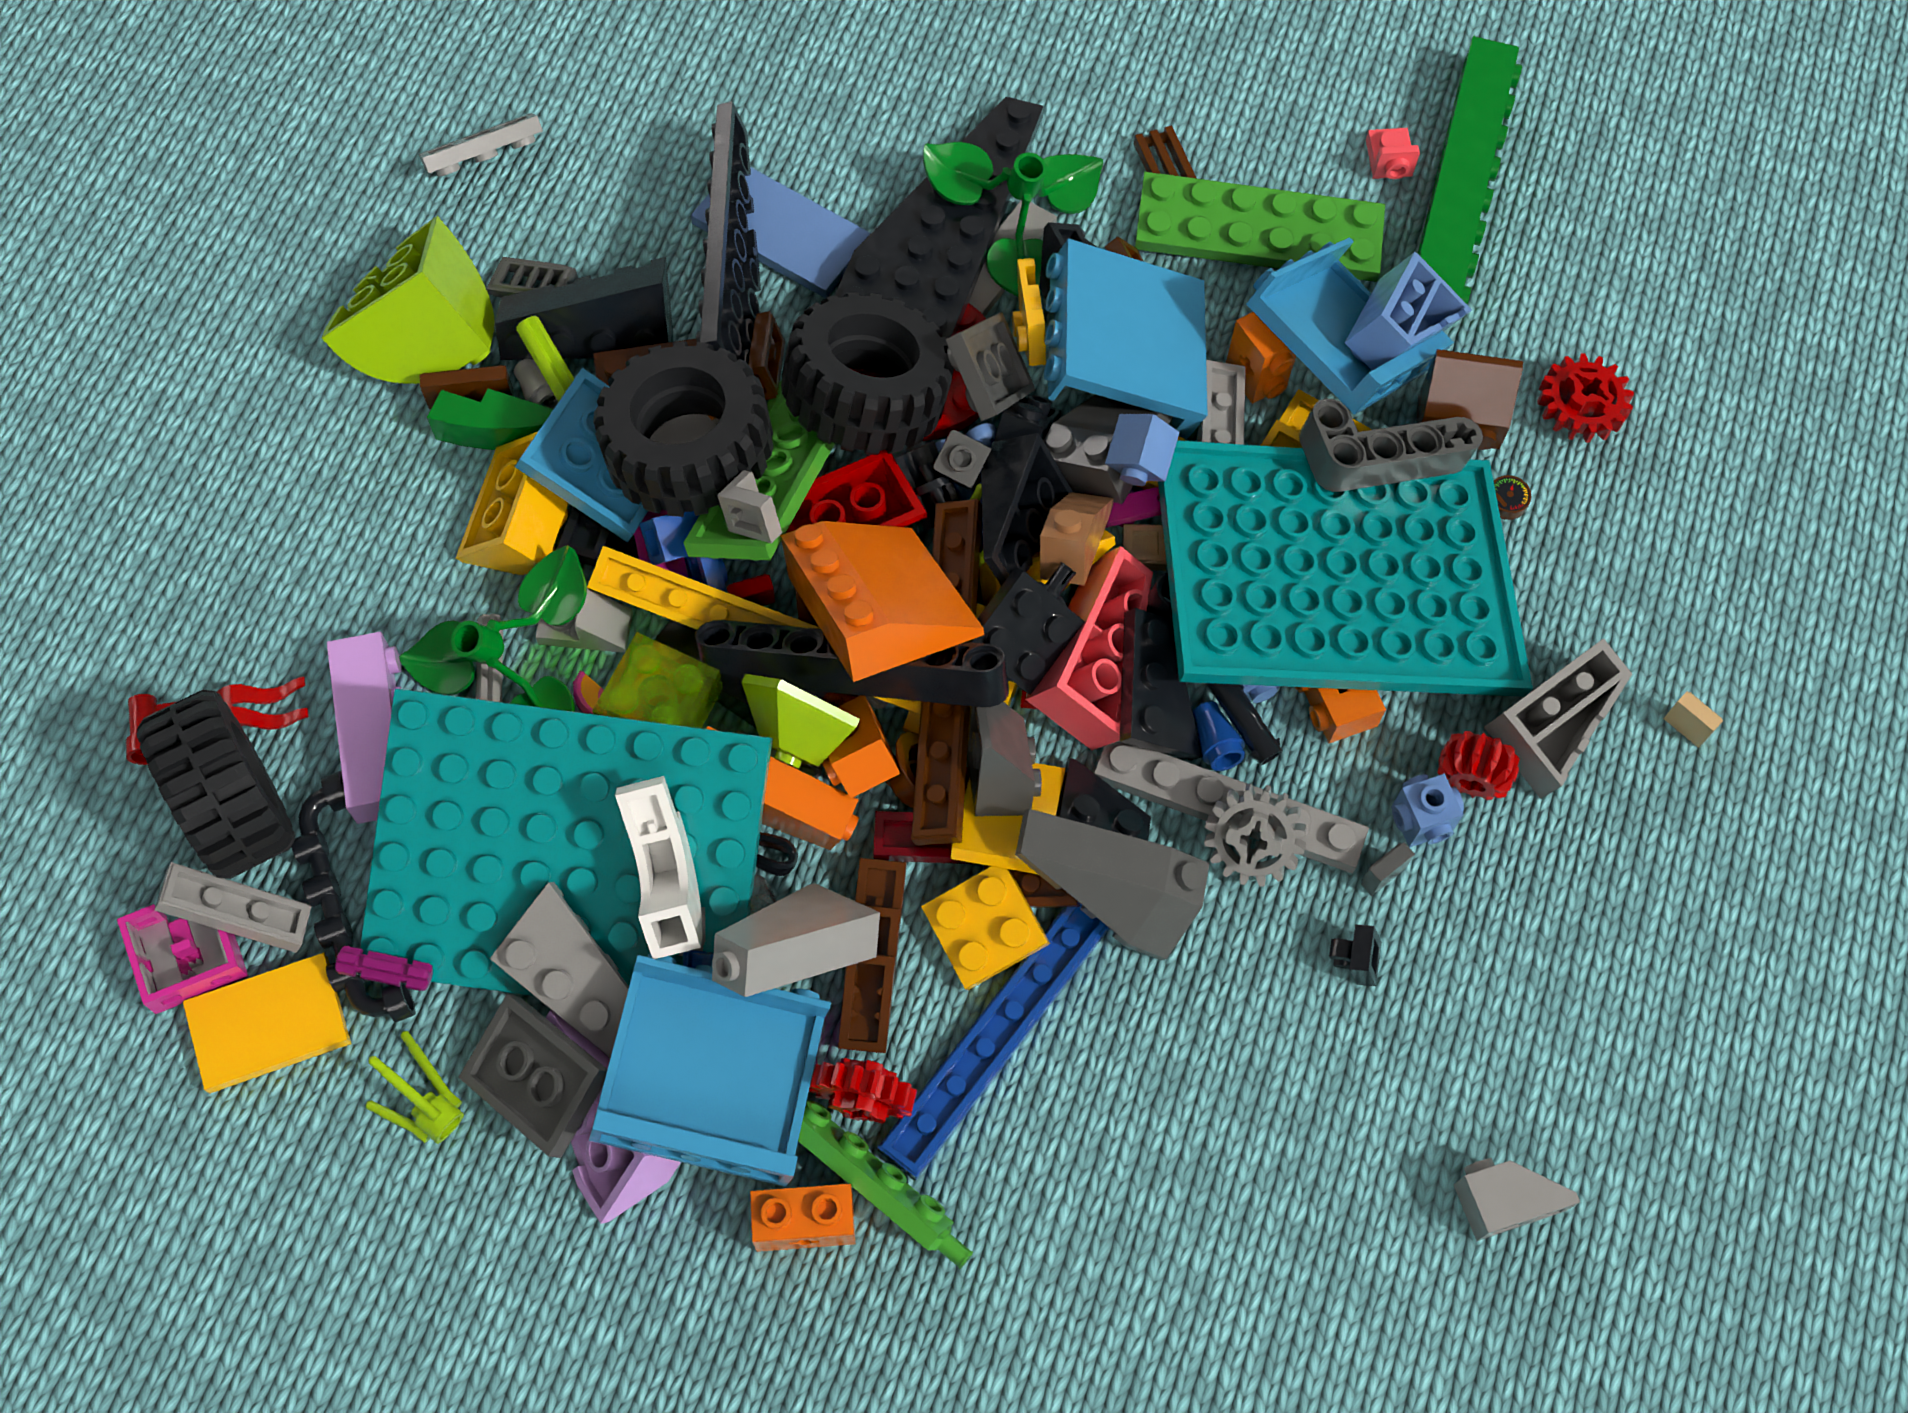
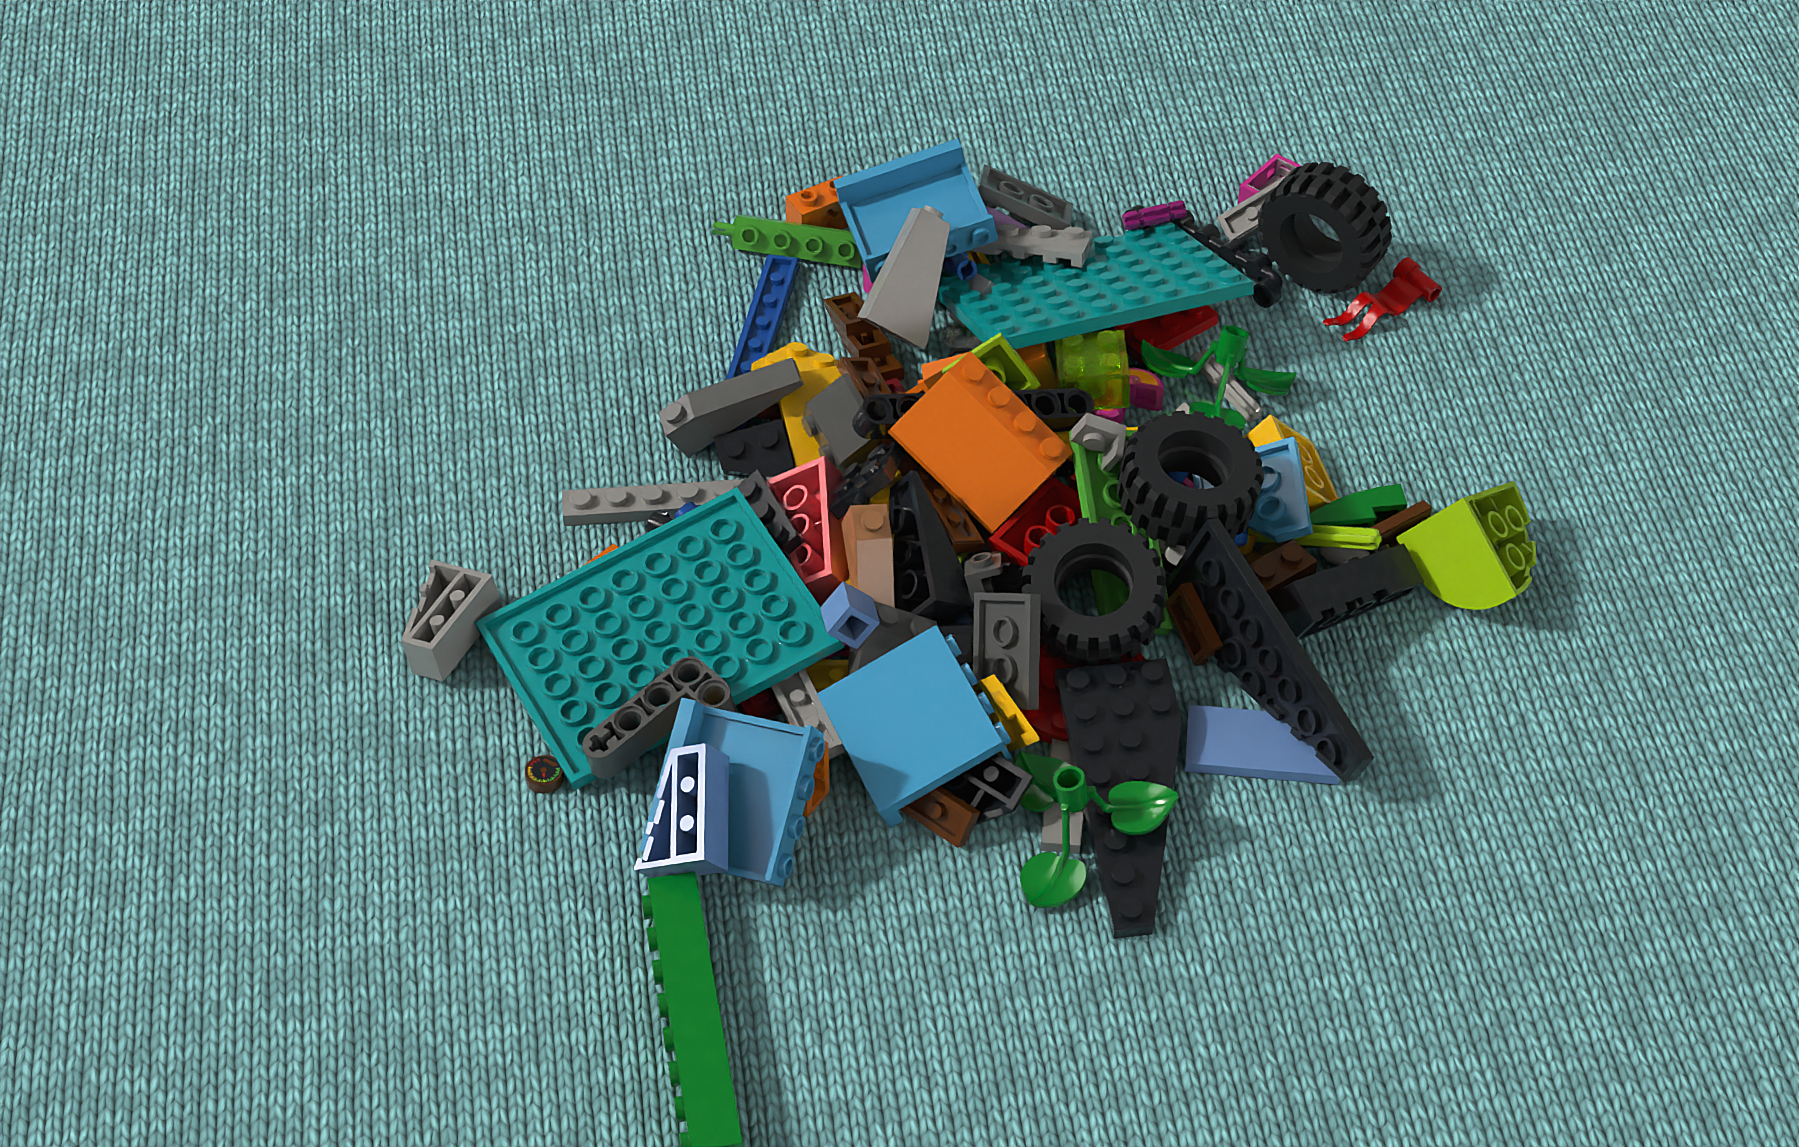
camera: 155 degrees right, 20 degrees down
yellow tile [183,952,351,1094] -> none
lavender brick [327,632,402,824] -> none
lime plant [365,1031,464,1144] -> none
light grey plate [419,113,543,177] -> none
dark grey slope [486,257,578,298] -> none
white arch [615,776,702,959] -> none
red gear [809,1058,917,1123] -> none
reddish brown tile [1133,125,1196,178] -> none
bright green plate [1135,171,1385,282] -> none
light grey gear [1204,784,1307,887] -> none
black tile [1329,924,1382,987] -> none
dark grey tile [1361,842,1415,896] -> none
coral bracket [1366,128,1420,179] -> none
medium blue brick [1391,774,1464,848] -> none
slope [1416,349,1523,450] -> none
red gear [1437,731,1520,800] -> none
light grey slope [1454,1158,1580,1241] -> none
red gear [1537,353,1634,443] -> none
tan tile [1663,691,1723,748] -> none

